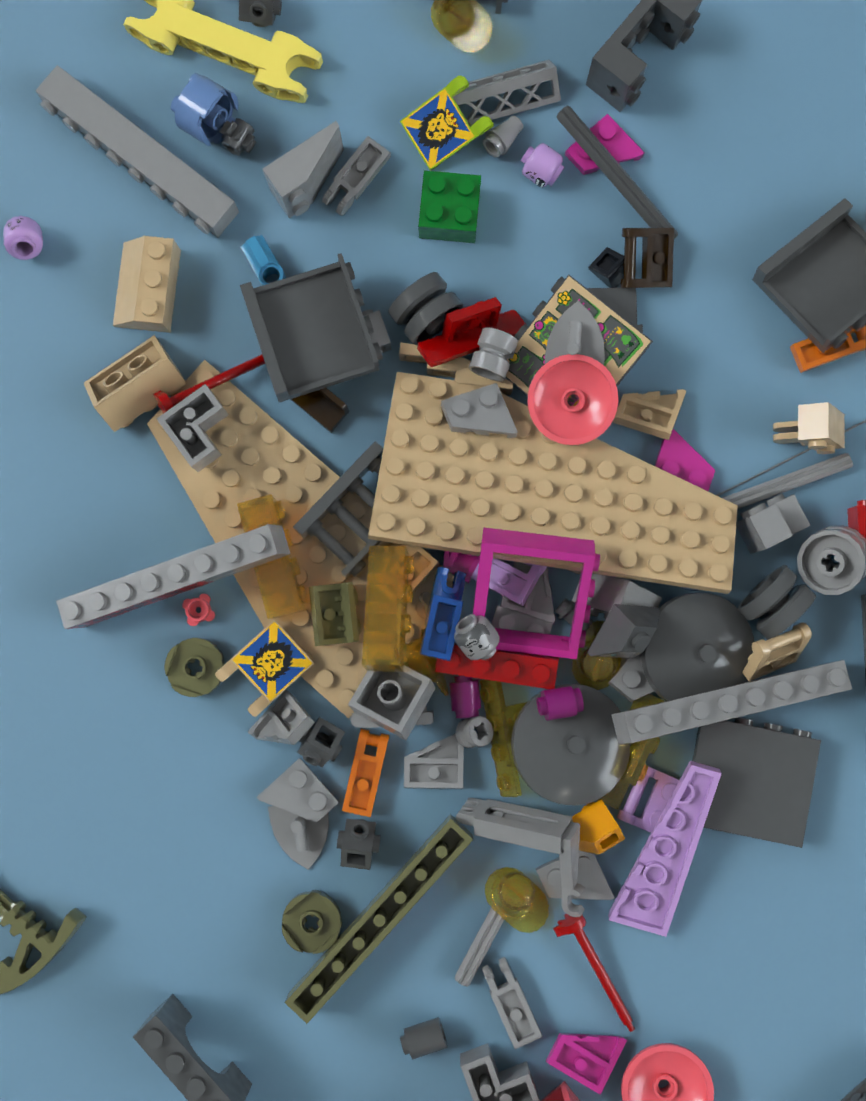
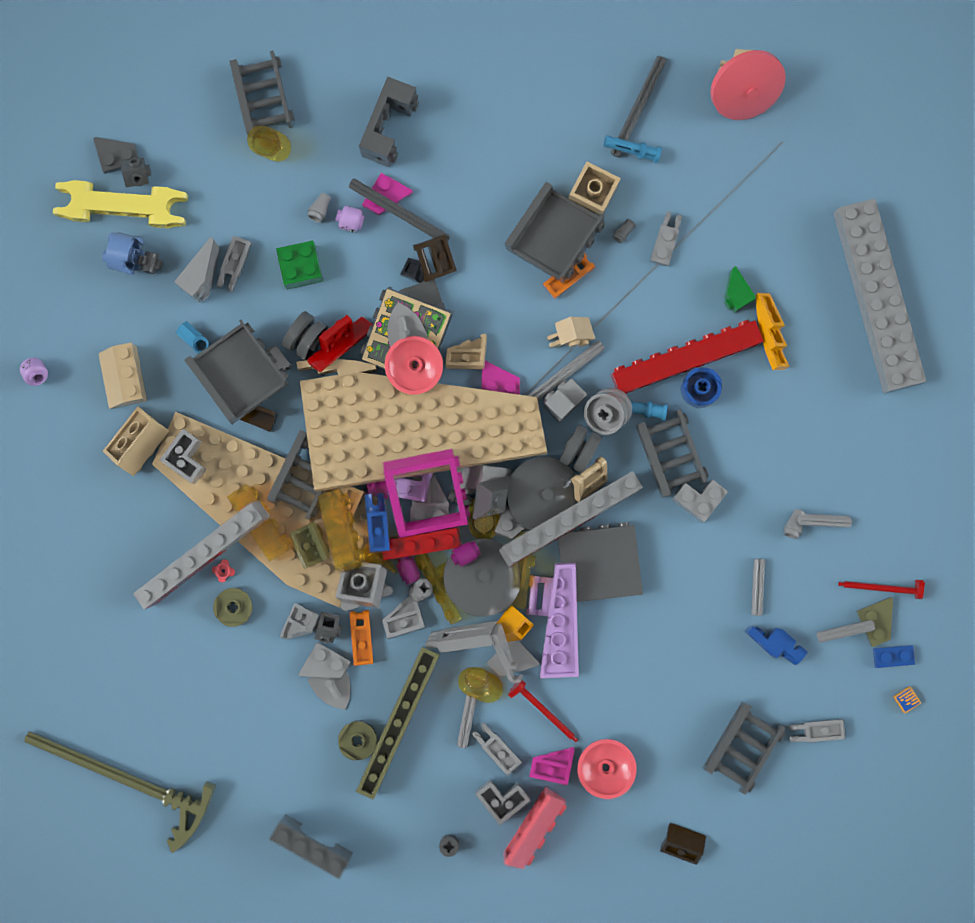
camera: 25 degrees left, 0 degrees up
light grey brick [35,65,239,238] -> none
red piece [153,354,265,414] -> none
flag [215,619,315,717] -> none
dark grey brick [337,819,381,870] -> none
flag [400,75,494,171] -> none
dark grey brick [400,1017,448,1059] -> none
light grey fence [441,60,561,126] -> none
light grey wing [441,383,518,438] -> none
light grey head [454,614,500,660] -> none
light grey wheel [469,327,518,382] -> none

